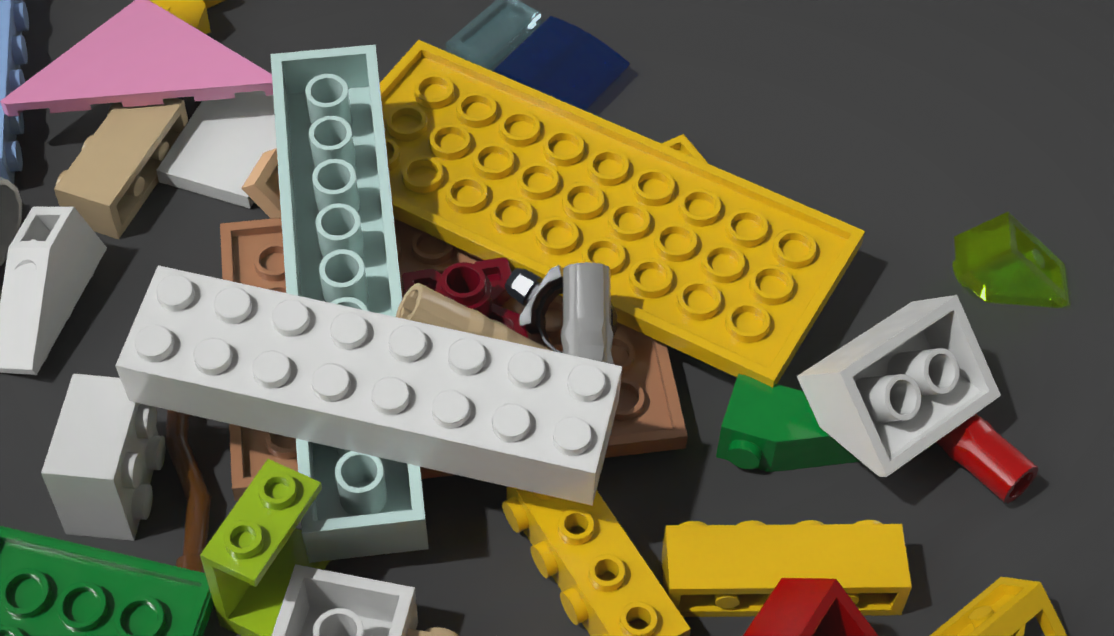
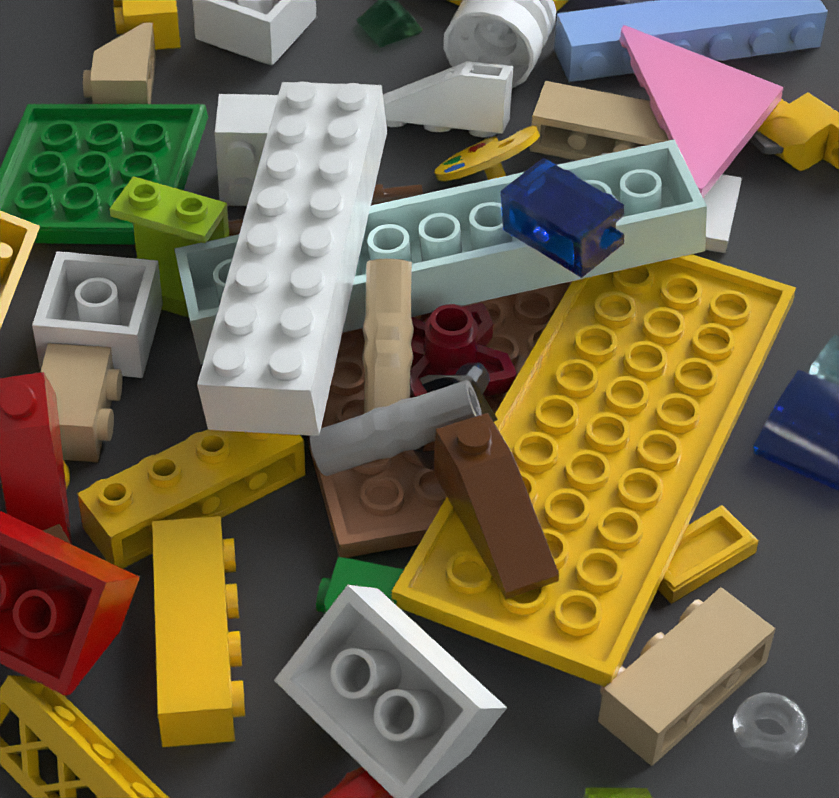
camera: 85 degrees right, 5 degrees down
none -> yellow piece [434,126,540,181]
none -> reddish brown slope [434,413,559,600]
none -> clear blue brick [500,158,624,278]
none -> tan brick [598,587,775,766]
none -> clear piece [733,693,808,761]

